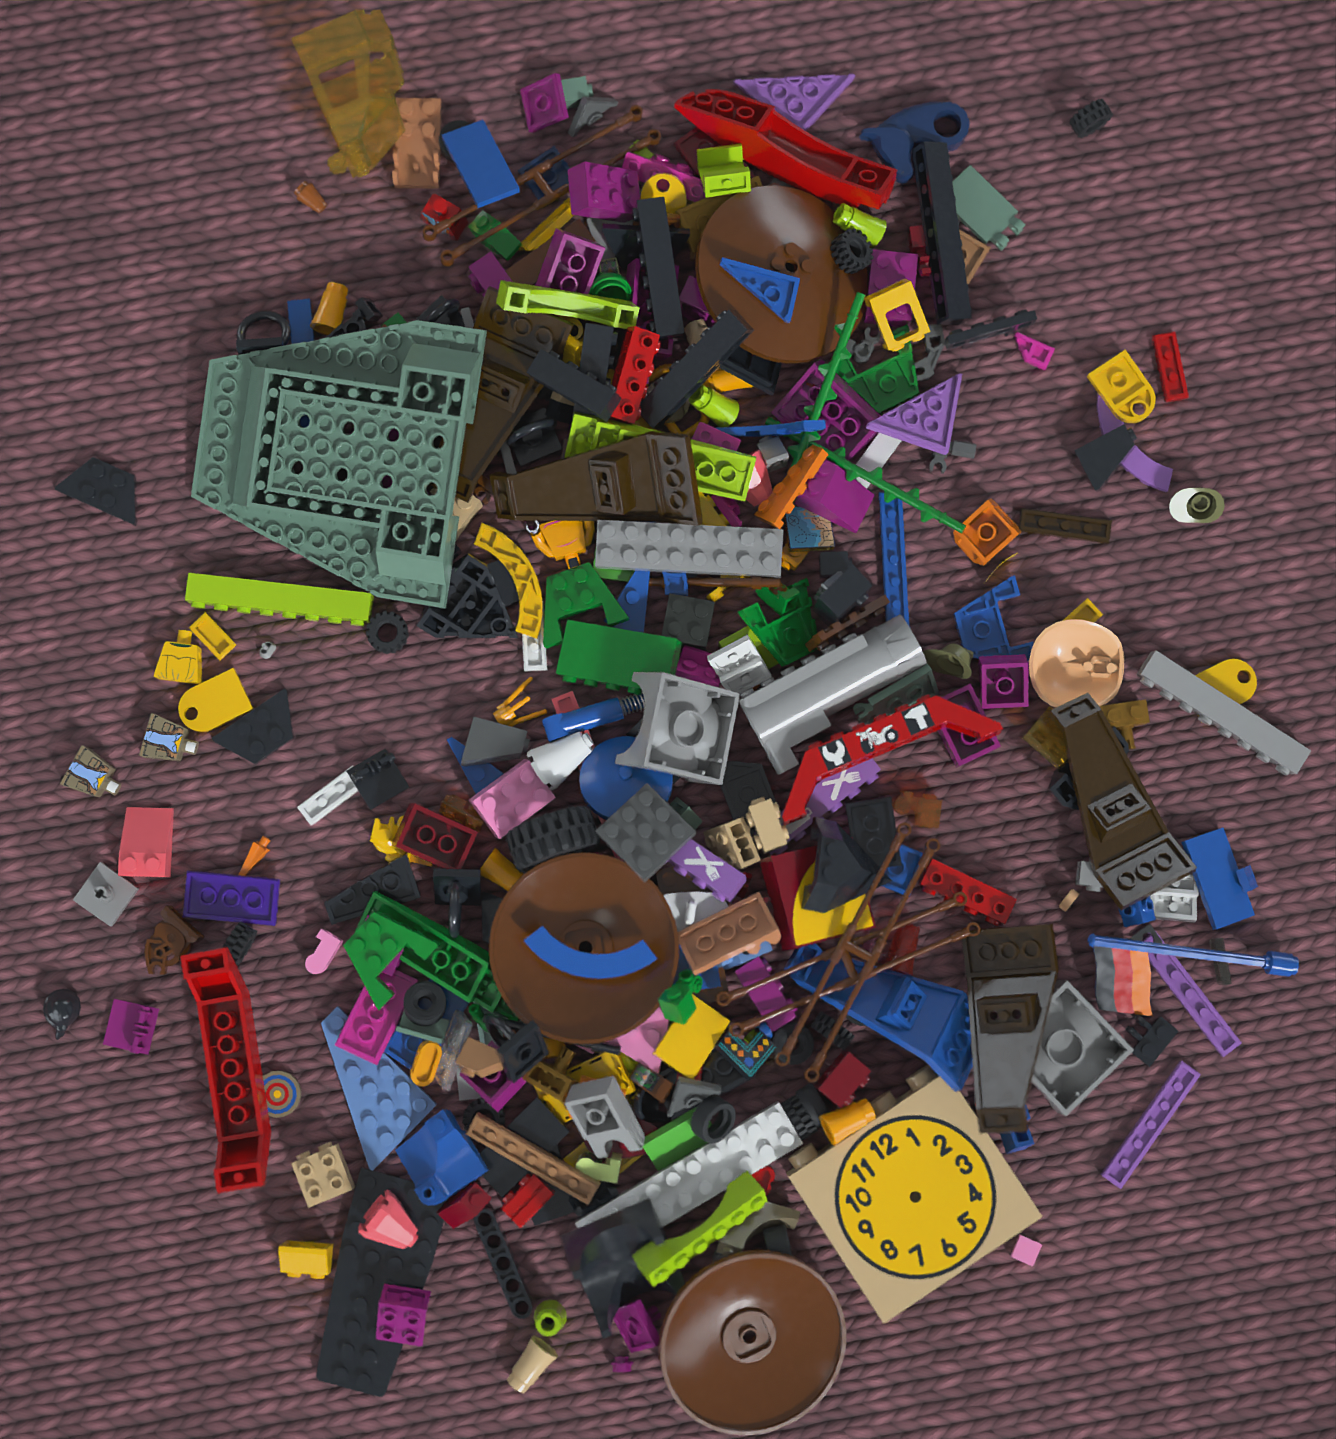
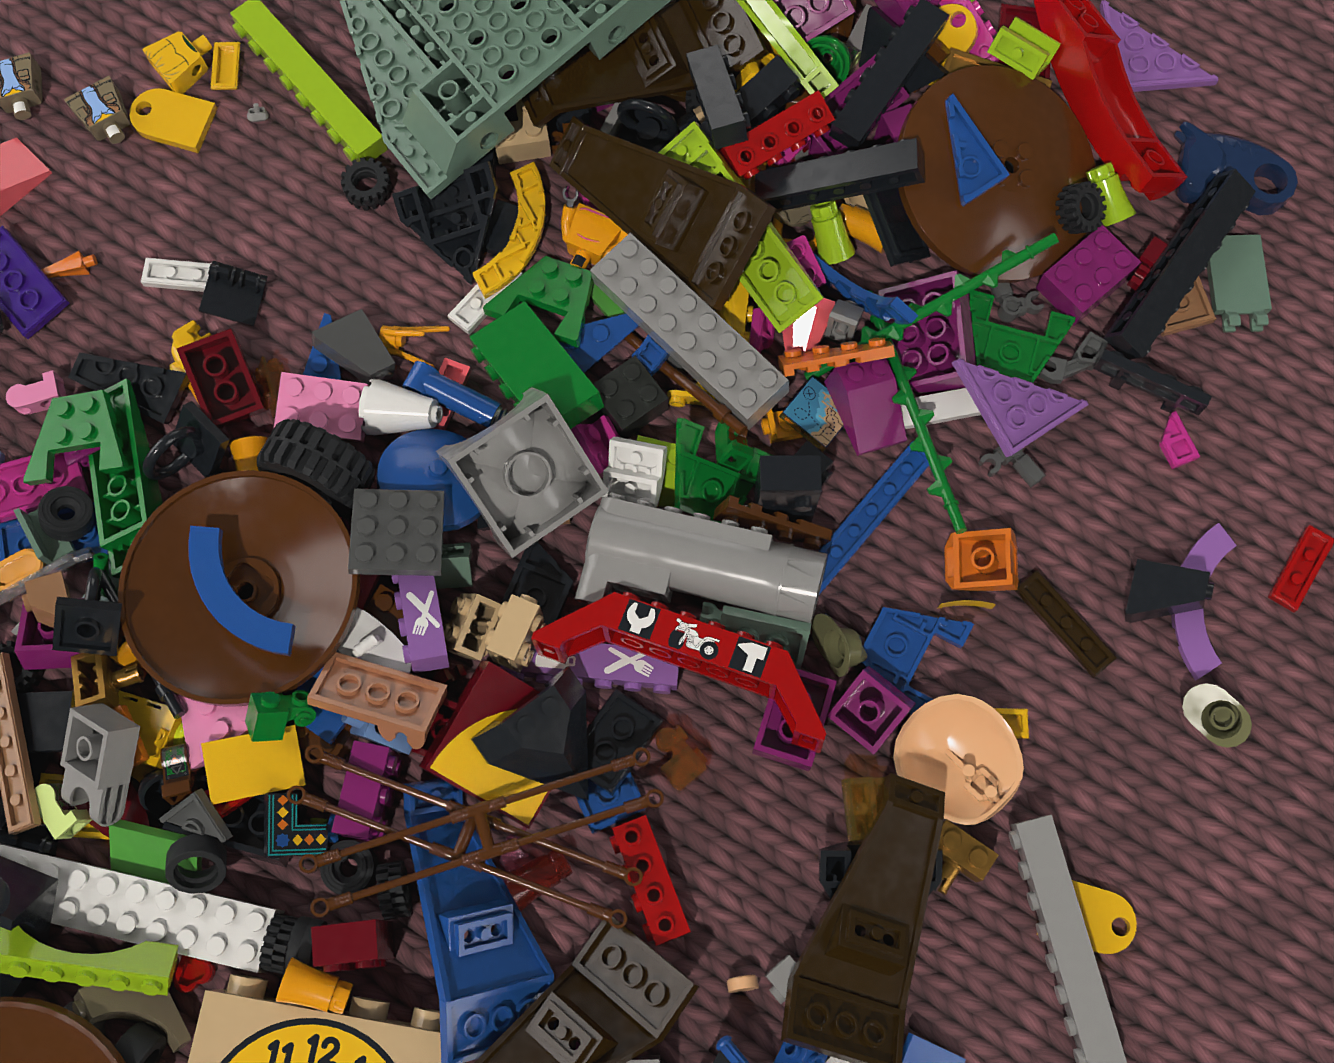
camera: 45 degrees right, 10 degrees down
black wing [211,688,294,765] -> none
yellow window [864,279,930,352] -> none
yellow tile [1086,350,1156,423] -> none

